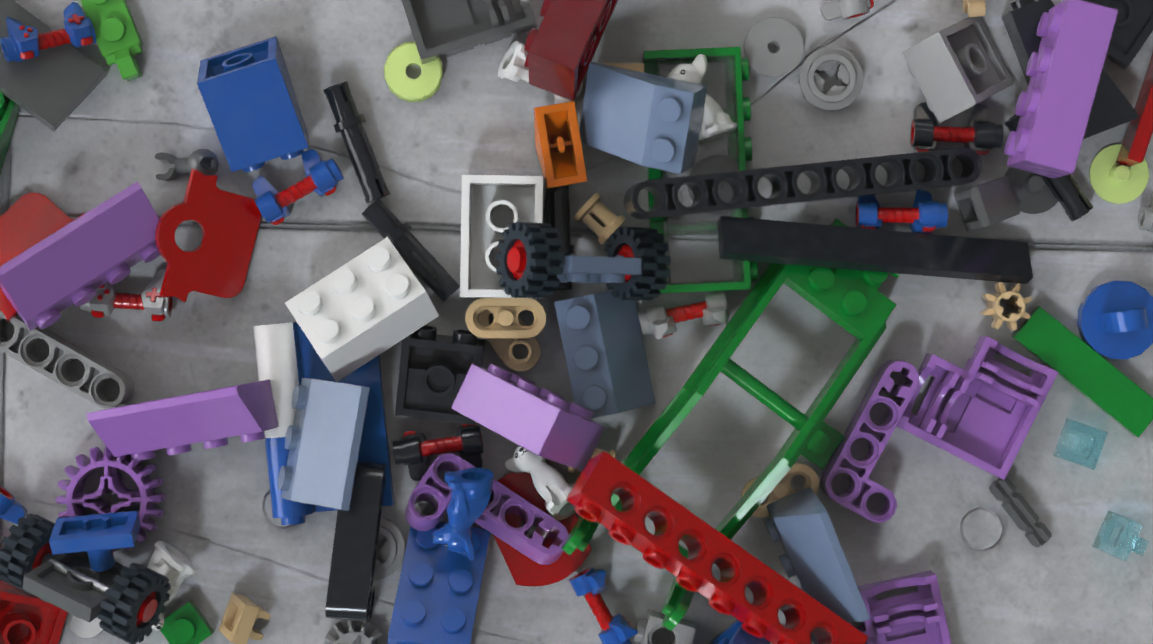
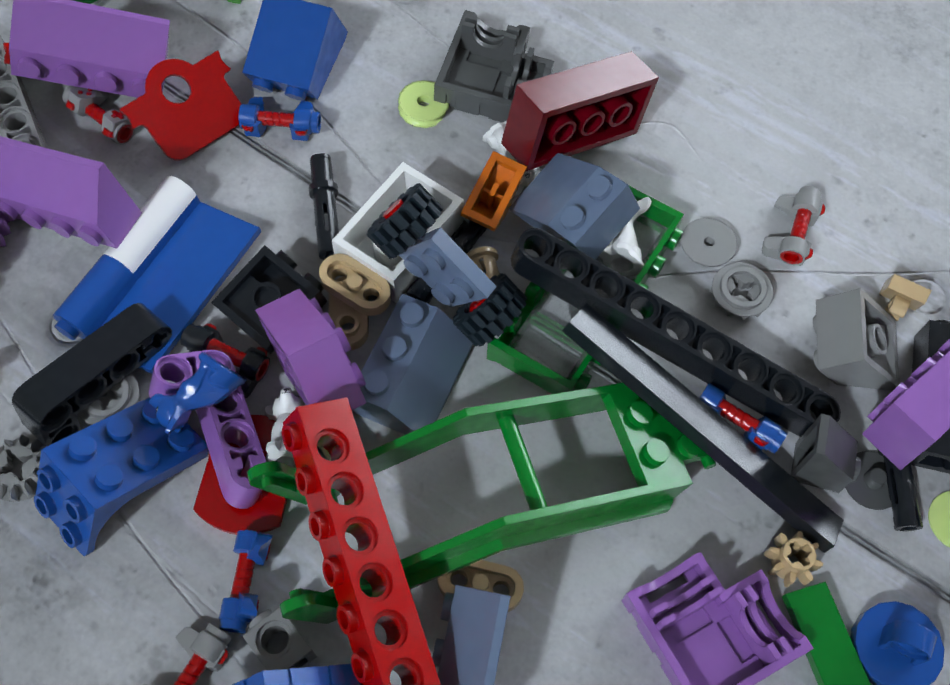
camera: 35 degrees right, 25 degrees down
dark grey arm [155,148,219,181] -> none
slope [278,378,370,511] -> none
white brick [285,237,439,382] -> none
black pin [323,81,390,203] -> none
light grey piece [638,291,729,339] -> none
green plate [801,422,845,469] -> none
medium lavender beam [820,360,919,523] -> none
black piece [910,102,1003,155] -> none

